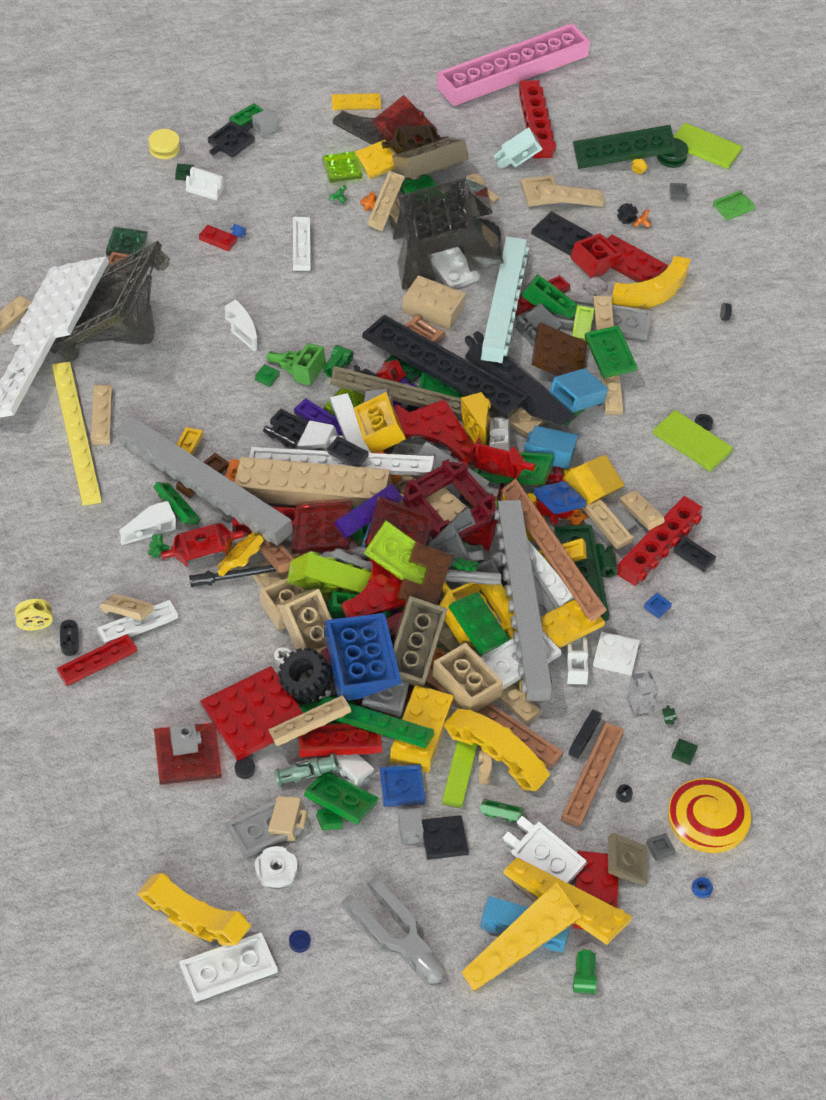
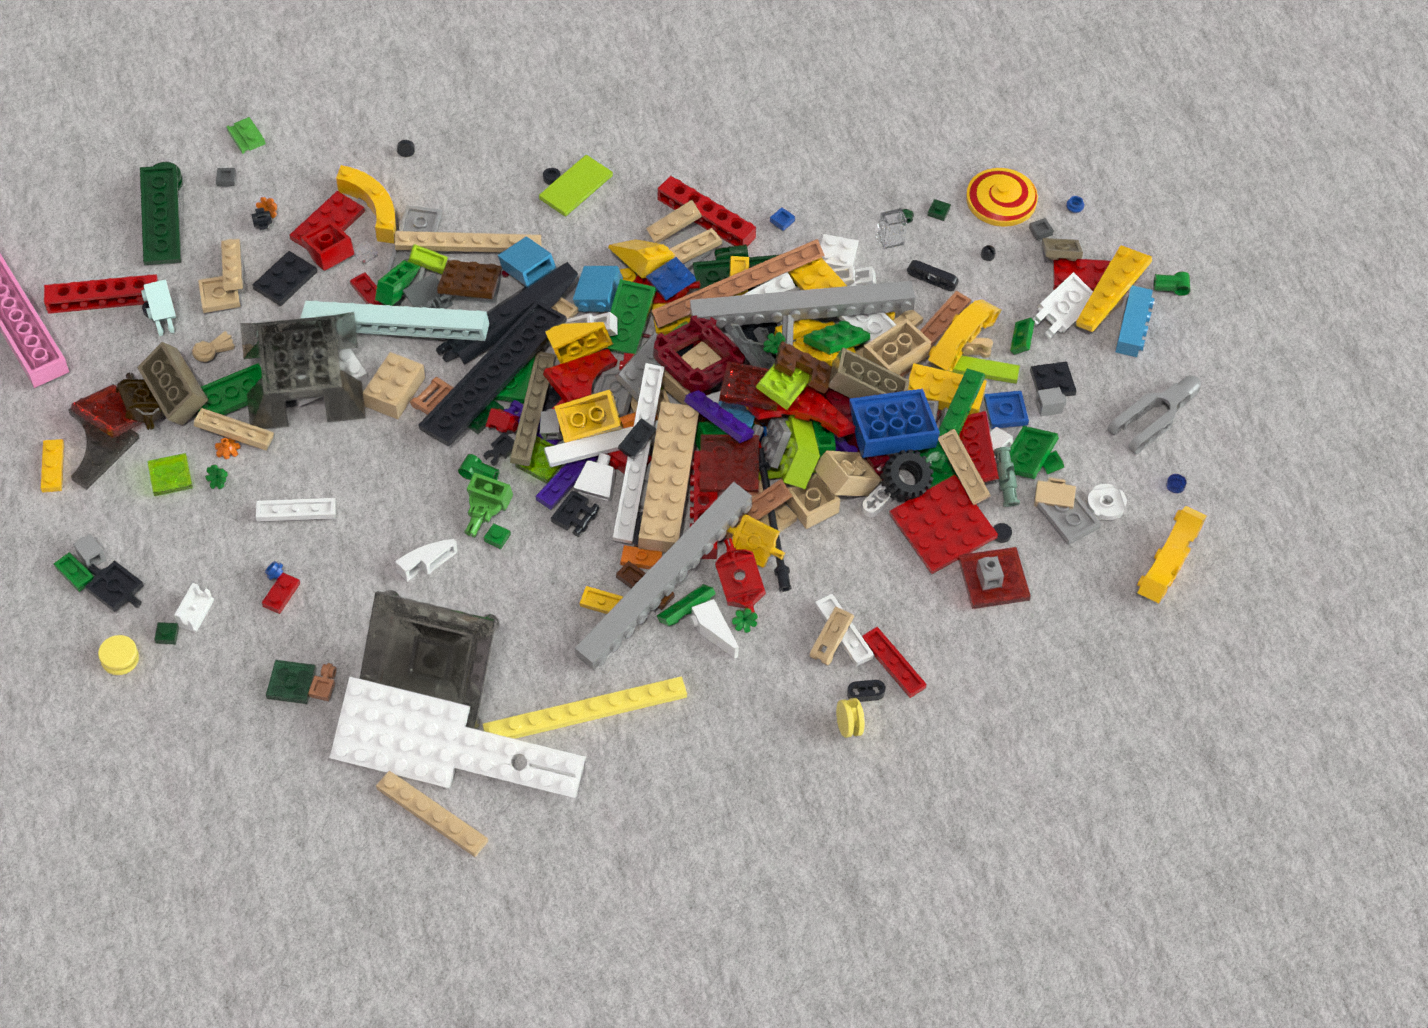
camera: 90 degrees left, 5 degrees up
tan plate [91,385,112,445] -> none
white plate [179,932,277,1002] -> none
yellow plate [355,140,395,179] -> none
red plate [460,438,535,479] -> none
yellow wing [461,882,581,992] -> none
nougat plate [561,722,625,828] -> none
green plate [585,325,638,379] -> none
yellow plate [631,159,648,174] -> none
lime tile [673,122,743,169] -> none
black plate [674,537,716,572] -> none

